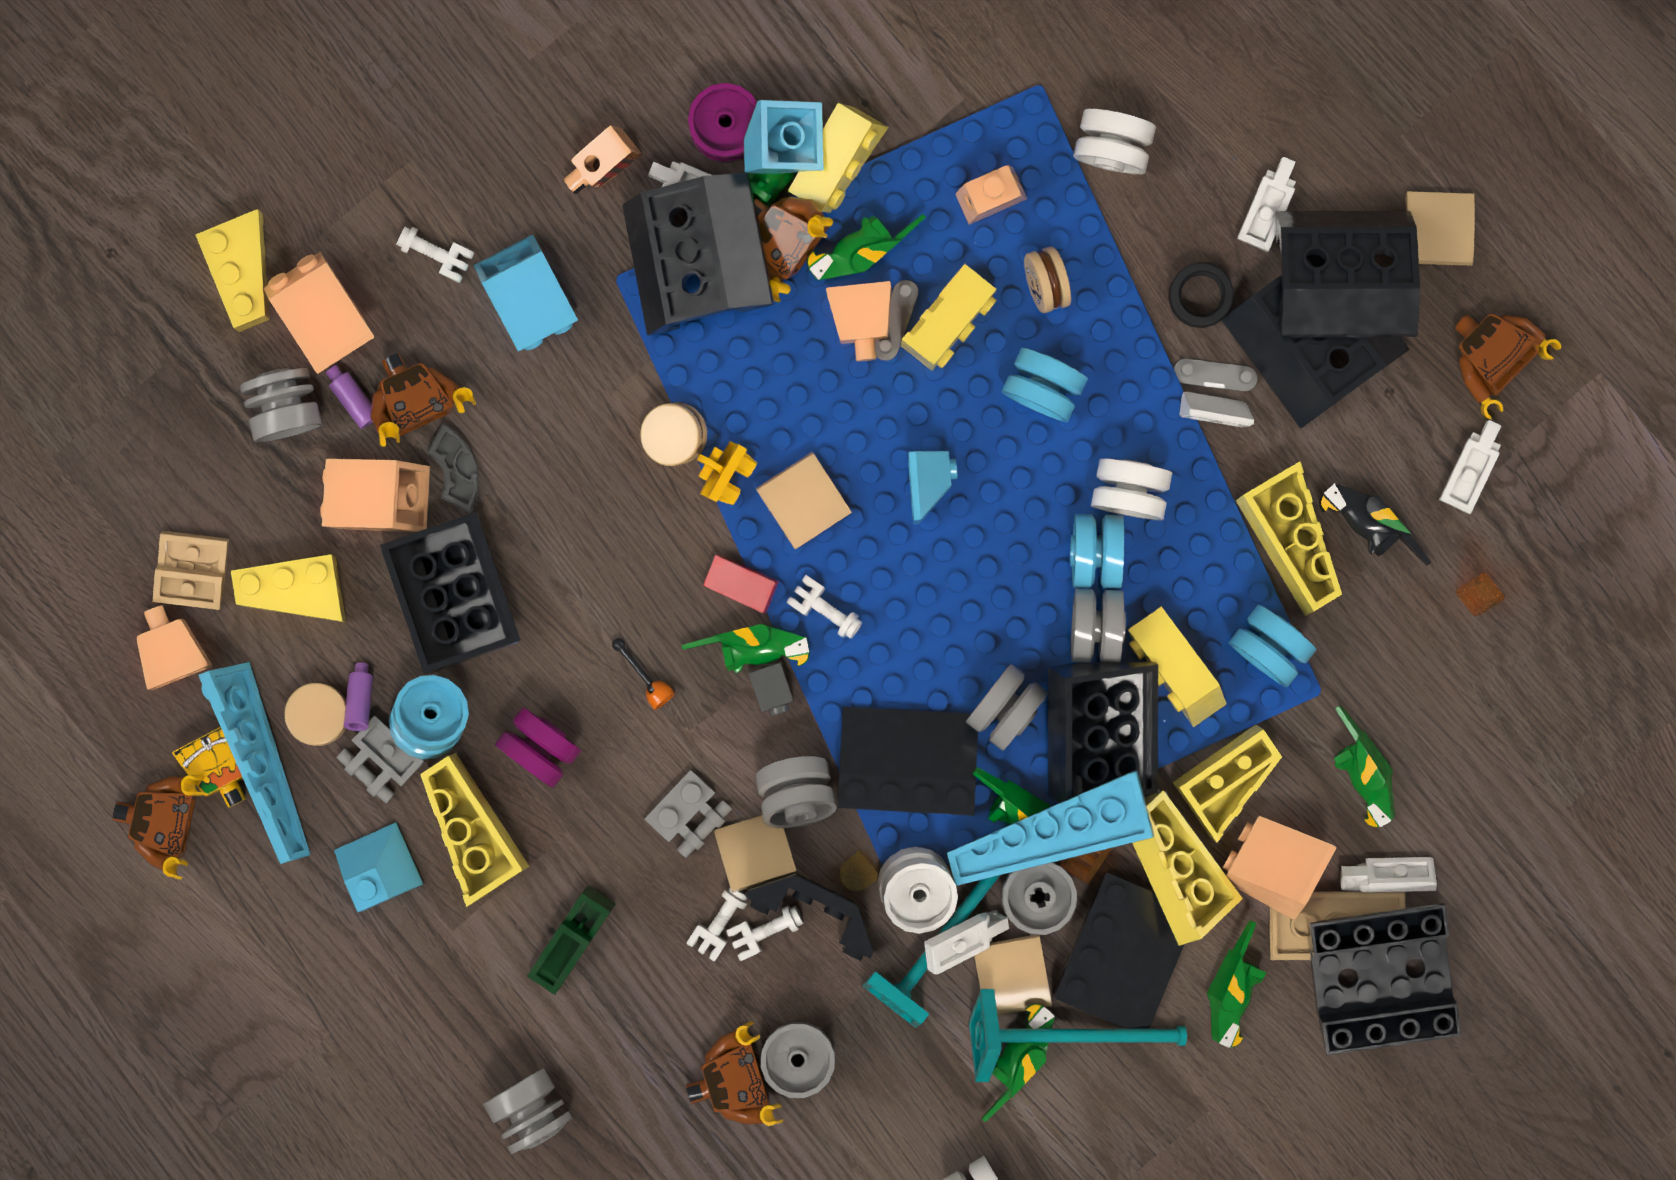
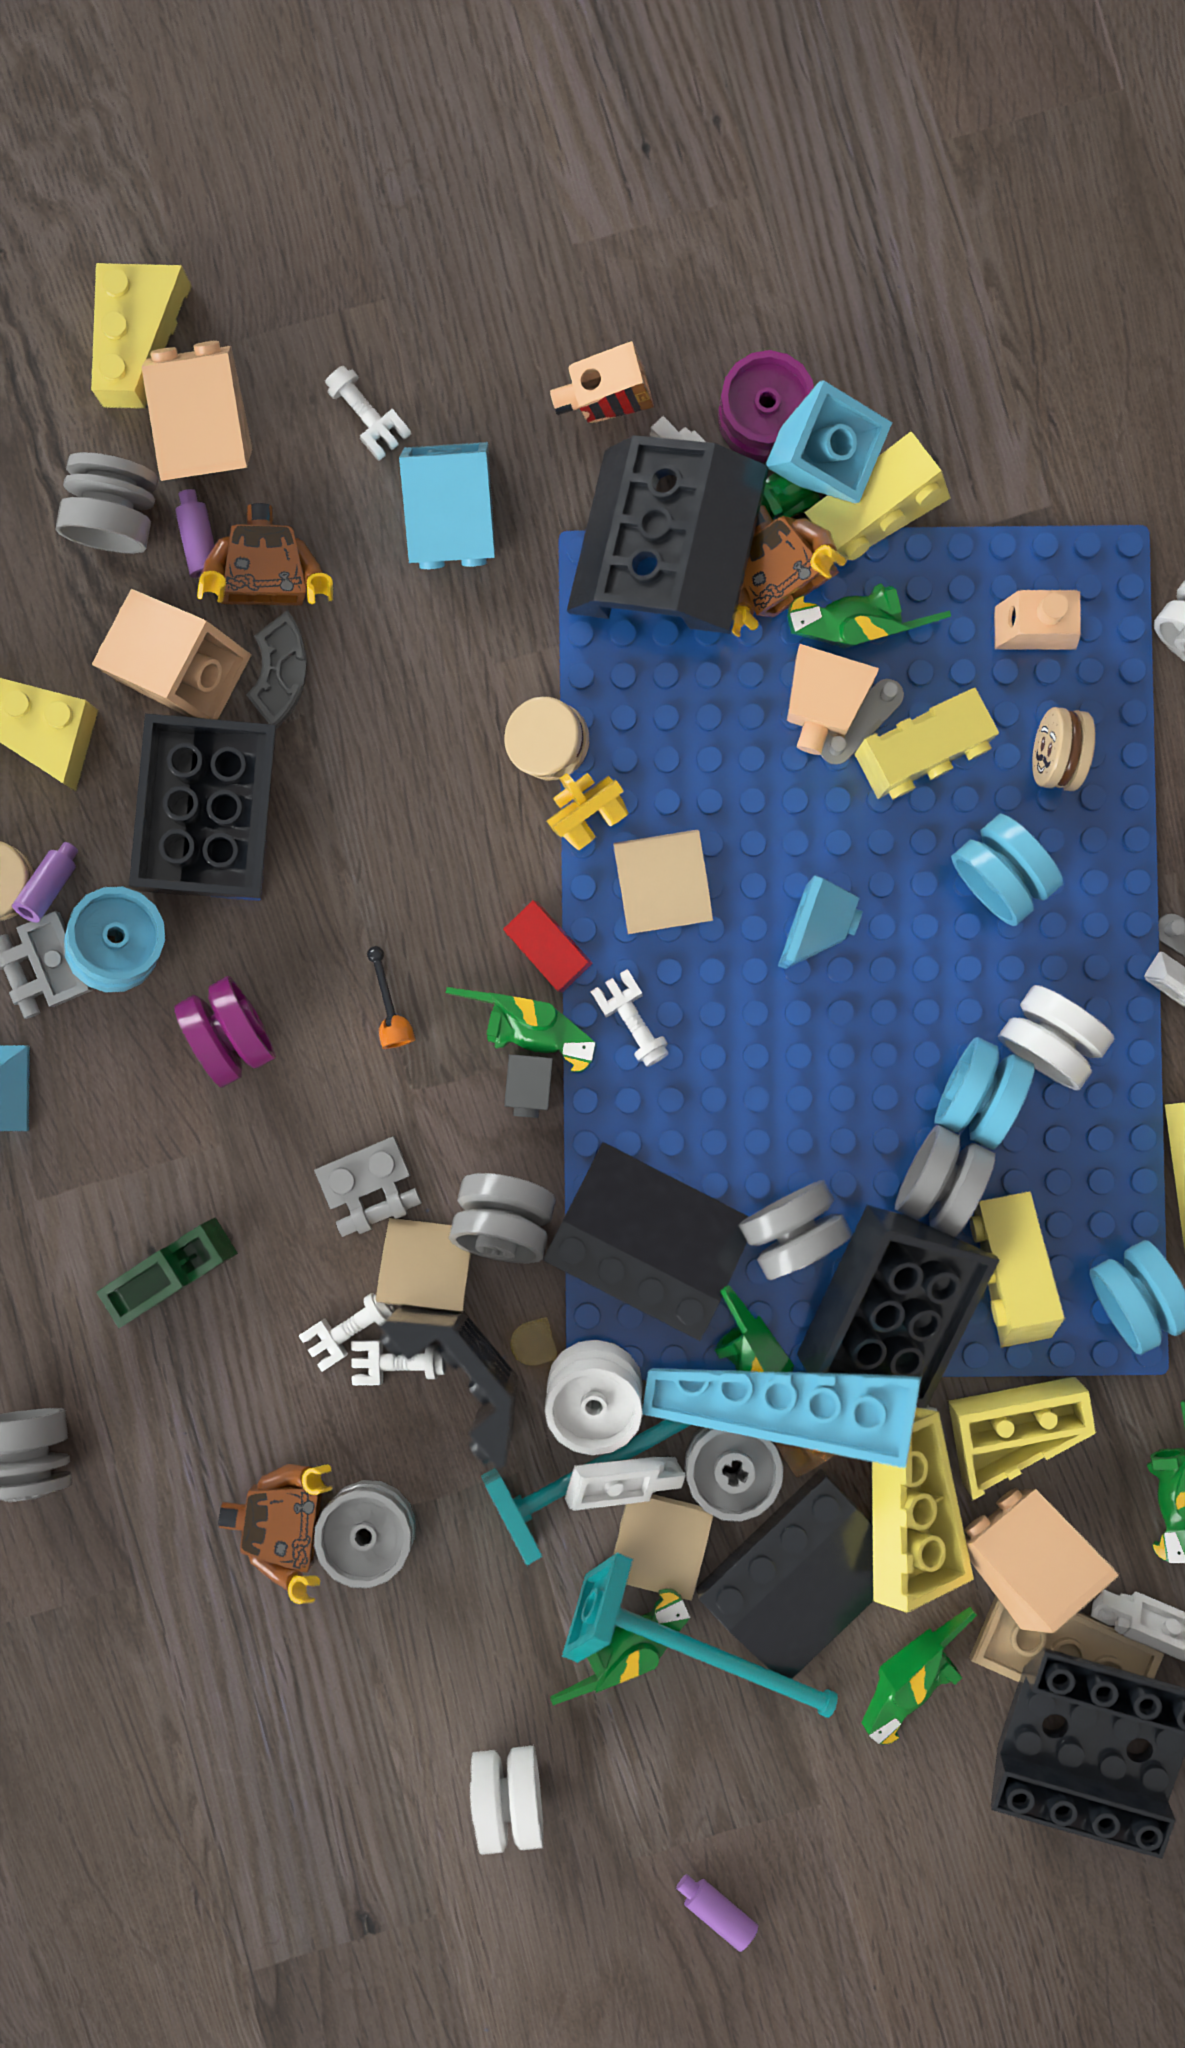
camera: 25 degrees right, 0 degrees up
light yellow wedge [420,753,530,907] -> none

